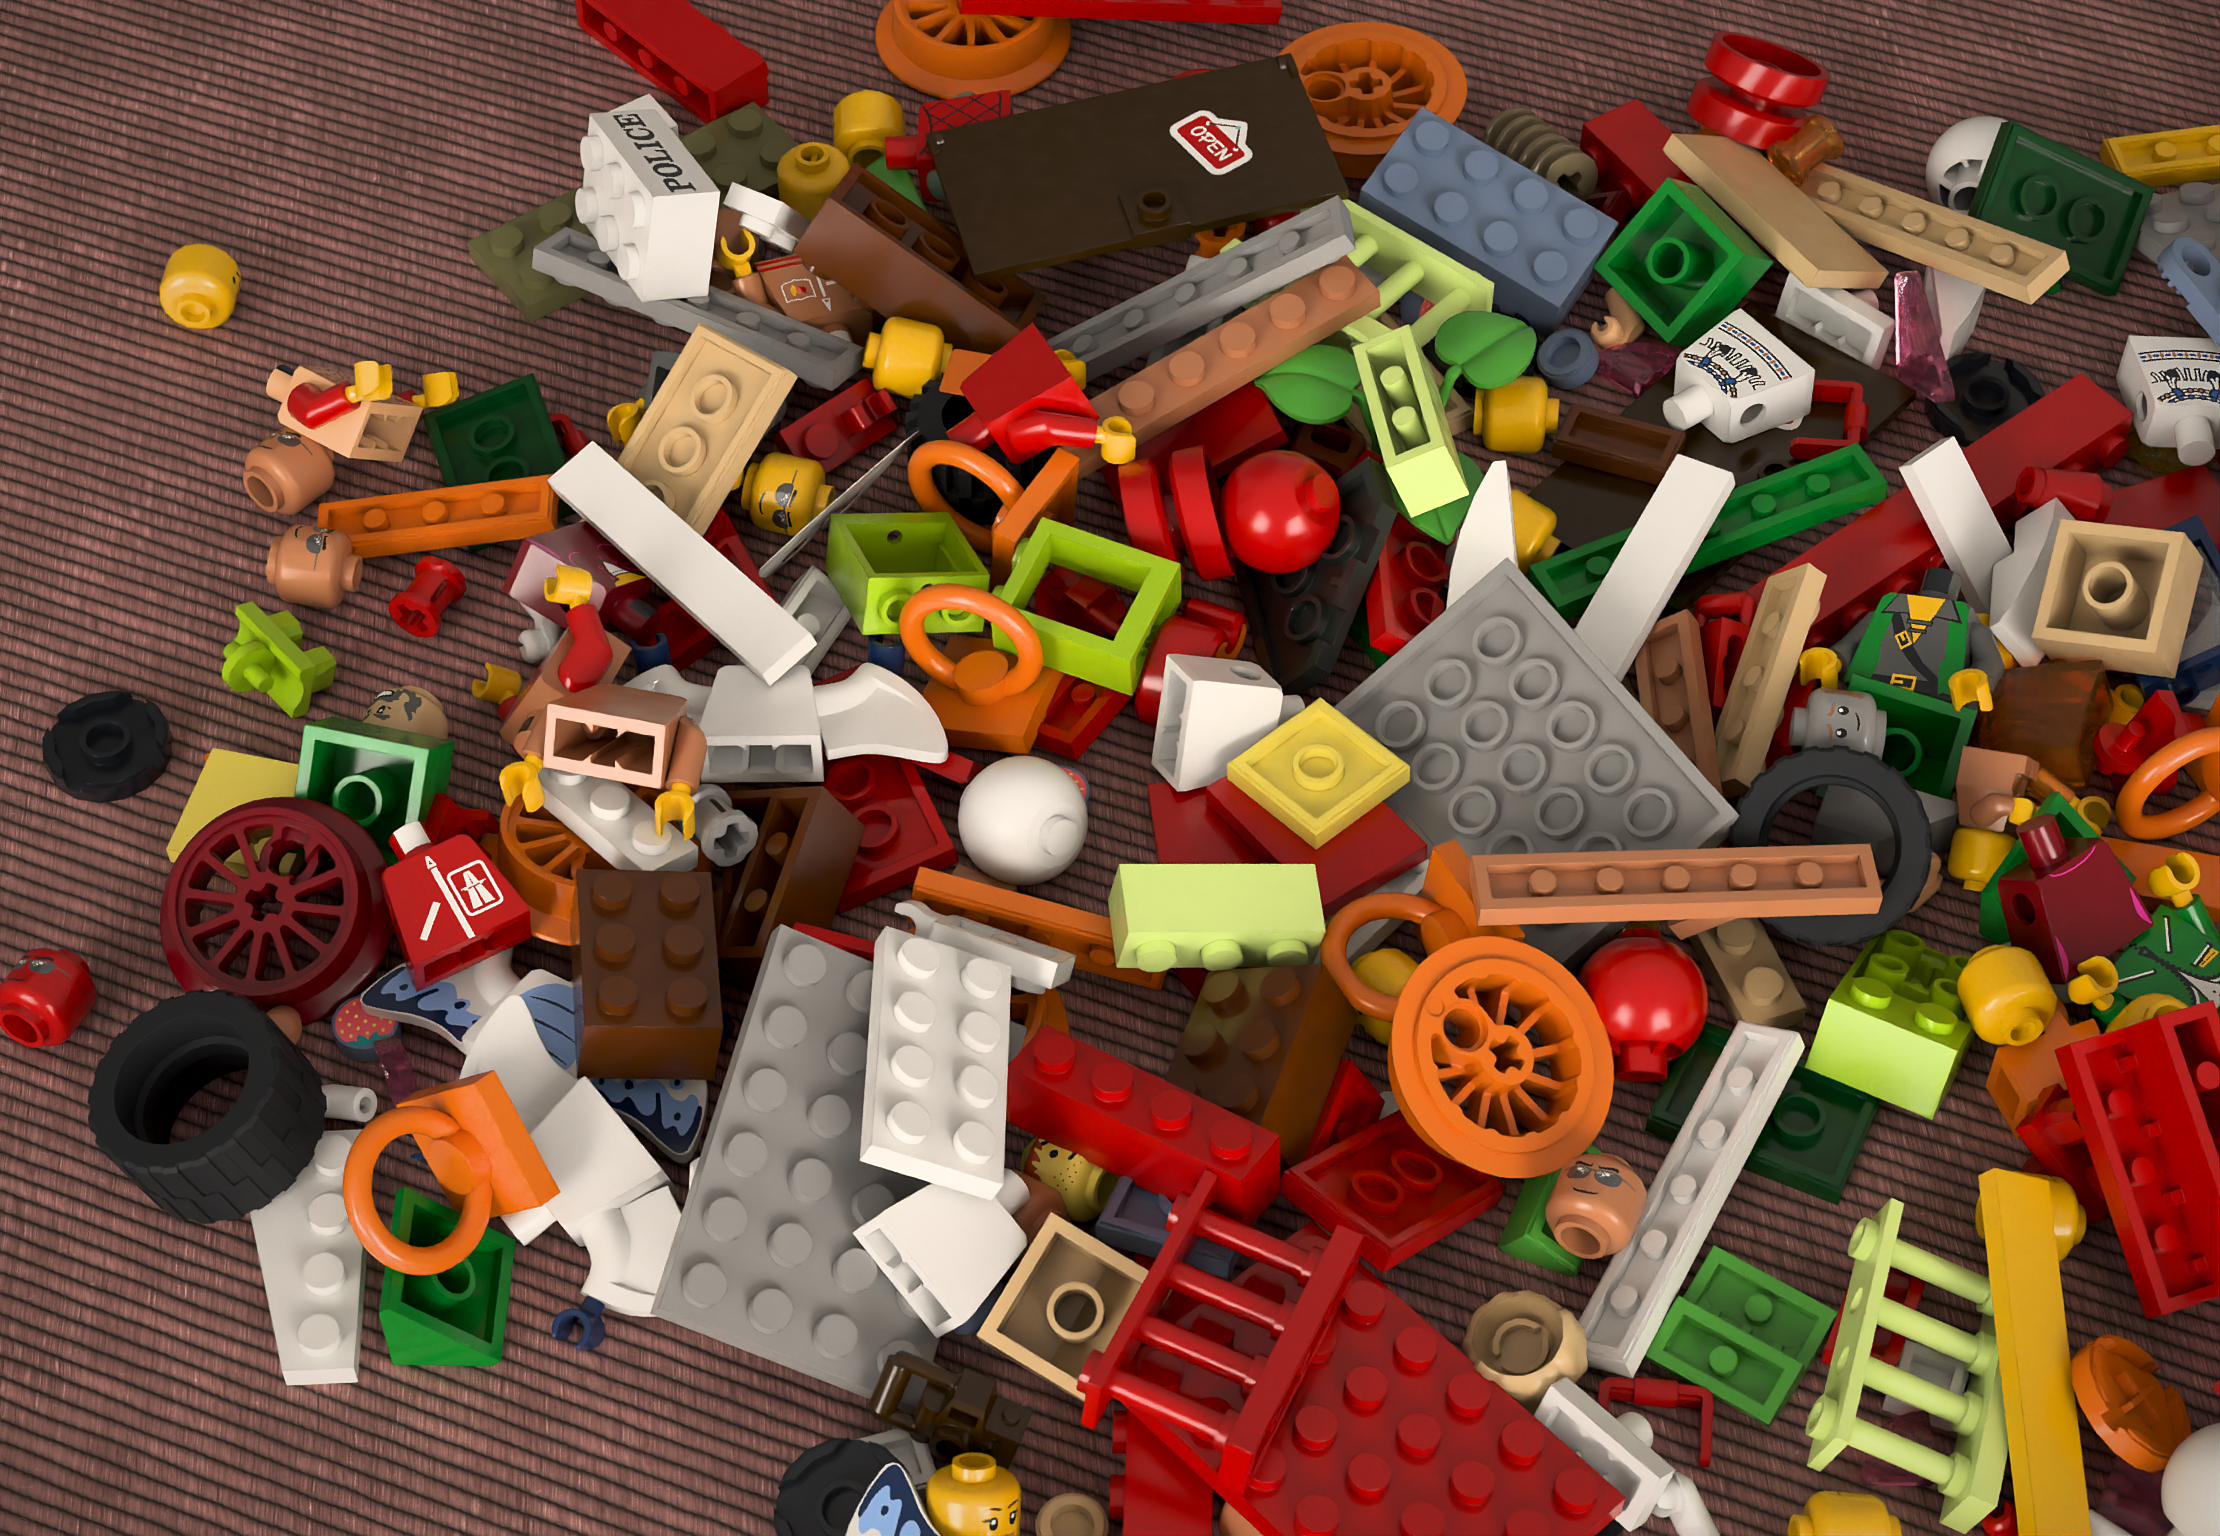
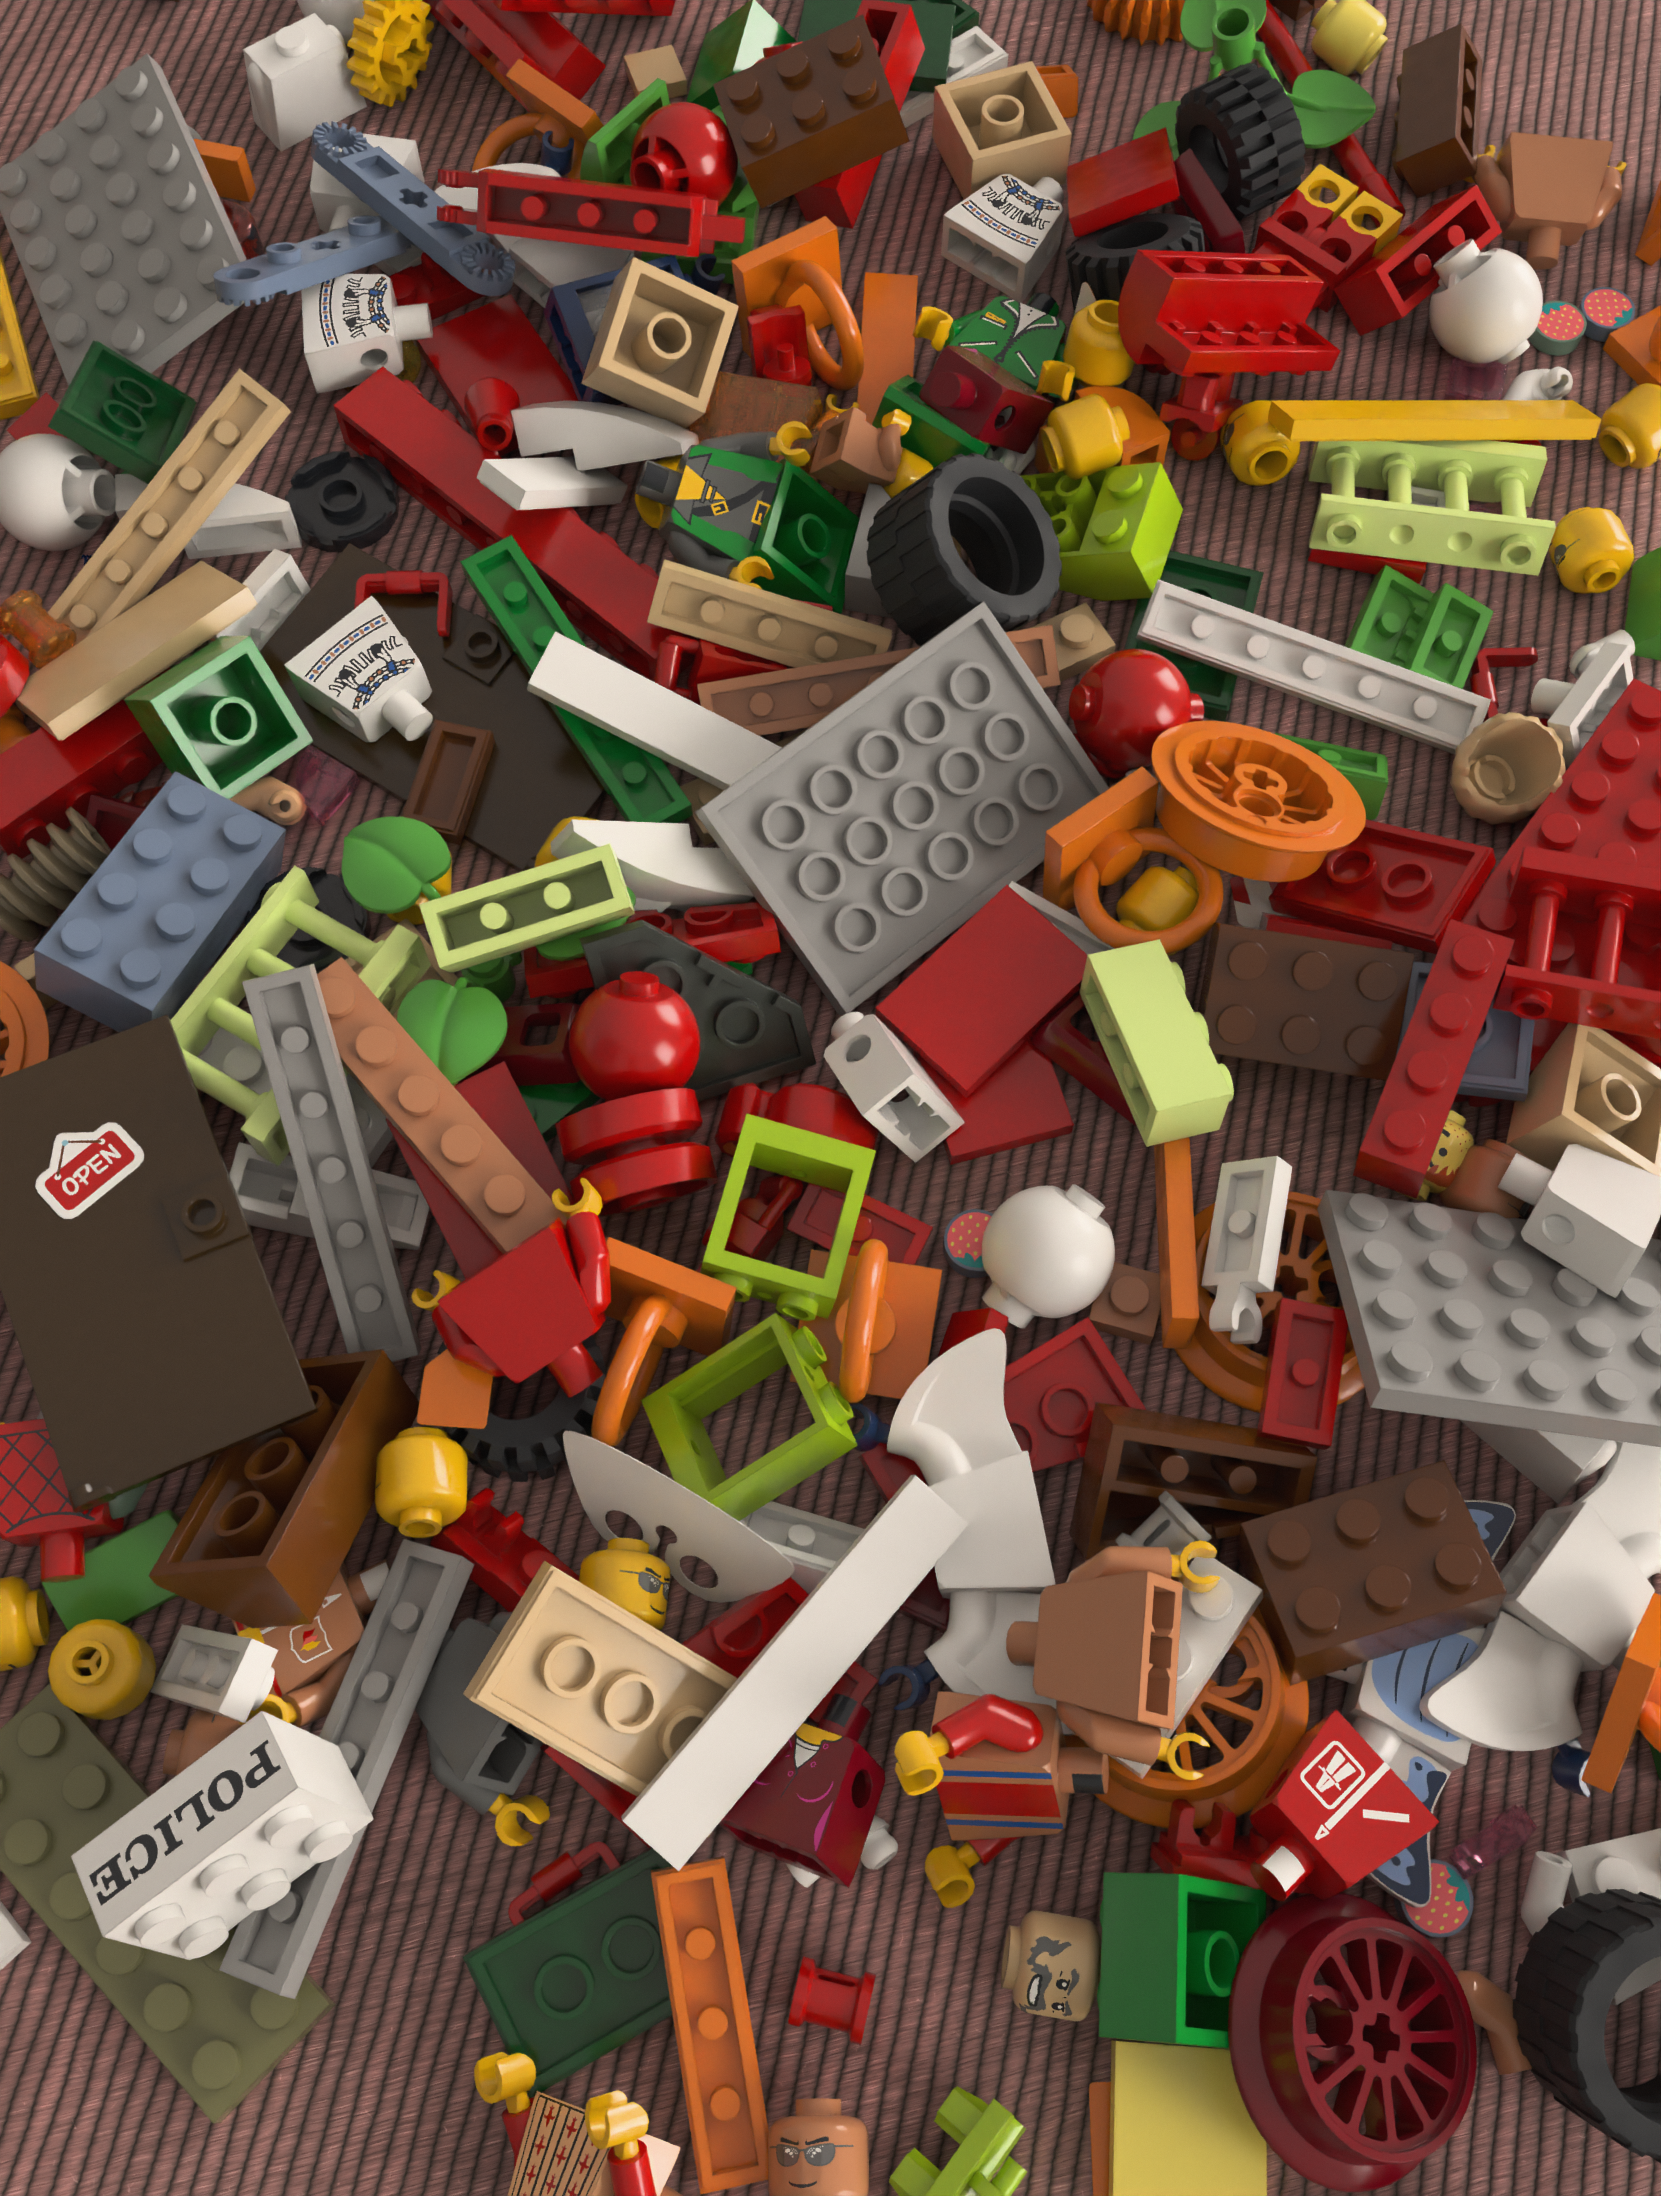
camera: 100 degrees left, 15 degrees up
white plate [860,926,1012,1200] -> none
light yellow tile [1227,697,1410,850] -> none
nougat plate [1468,844,1883,926] -> none
sand blue tile [1537,328,1599,389] -> none
nougat head [1545,1153,1647,1259] -> none
light grey head [1789,688,1887,761] -> none
clear pink tile [1895,270,1955,402] -> none
orange tile [2071,1334,2191,1473] -> none

